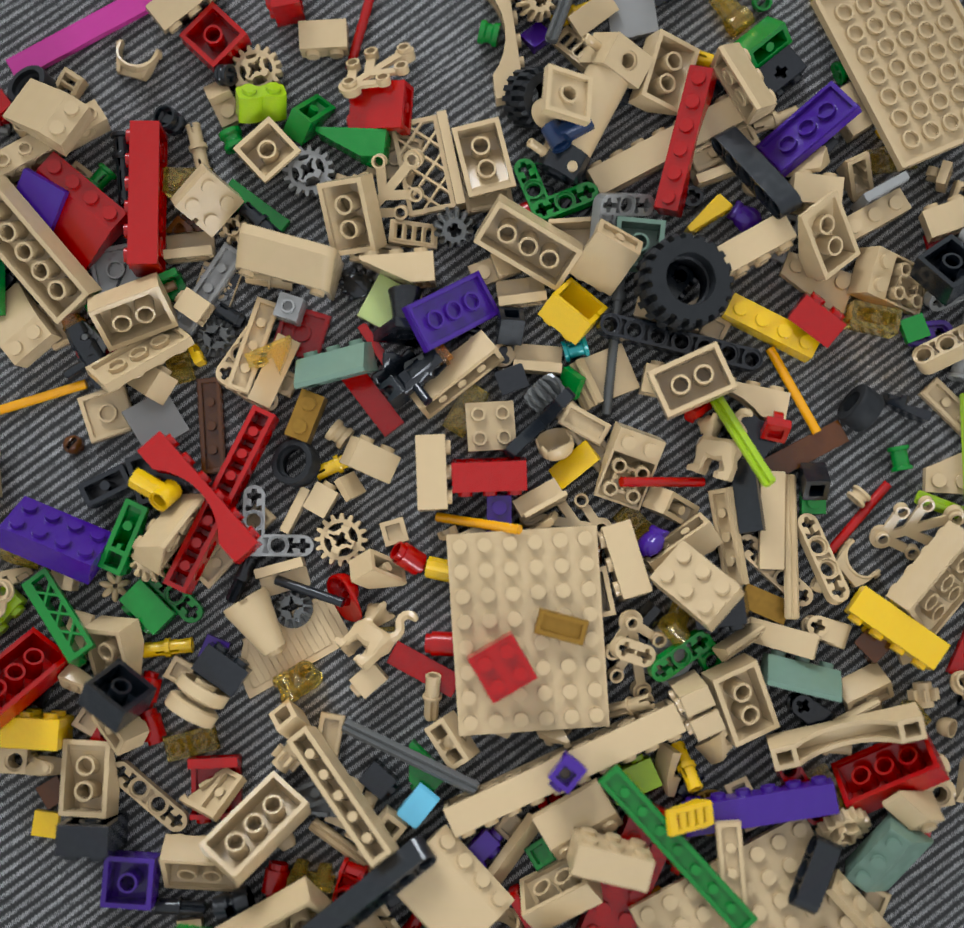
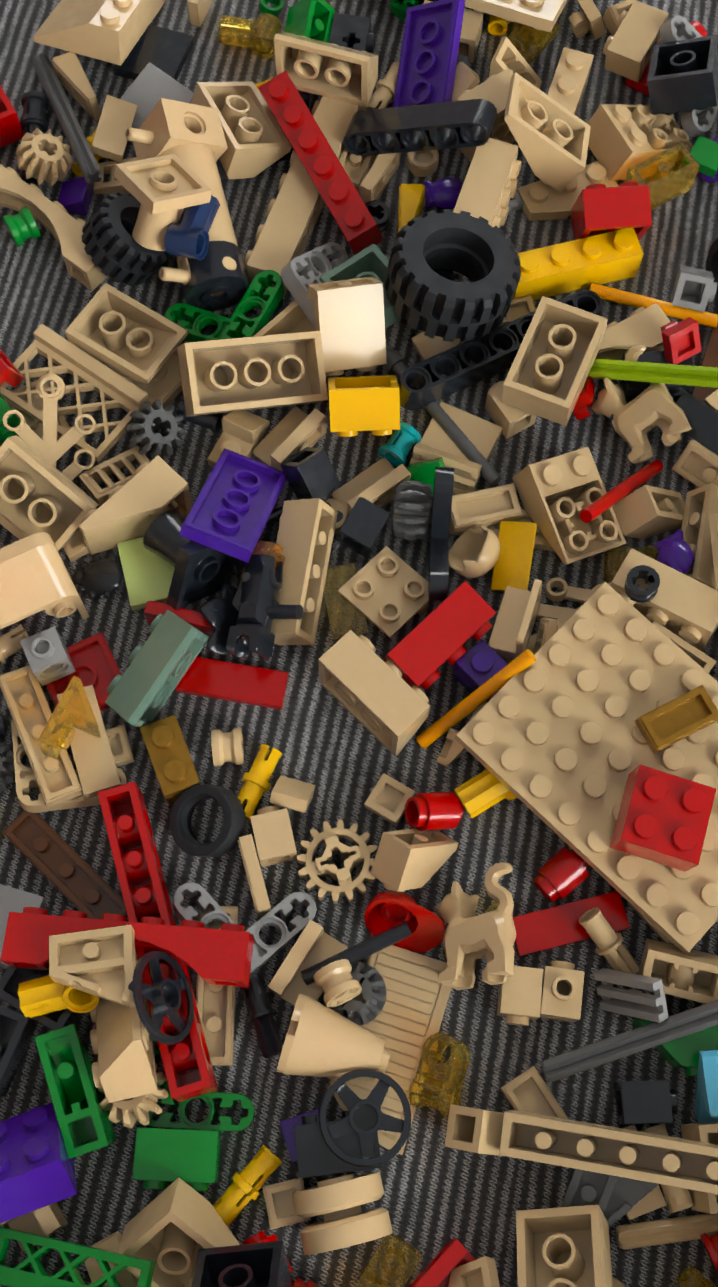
camera: 45 degrees left, 15 degrees down
tan plant [99,571,131,602] -> none
tan gear [271,743,301,774] -> none
tan brick [339,434,401,484] -> none
light grey tile [850,171,910,213] -> none
none -> tan wing [49,925,136,1008]
none -> black wheel [128,951,194,1045]
none -> tan wheel [313,959,362,1008]
none -> black wheel [319,1069,411,1167]
none -> tan brick [540,961,585,1023]
none -> light grey tile [594,968,669,1023]
none -> black bush [624,565,660,603]
none -> light grey brick [671,265,718,312]

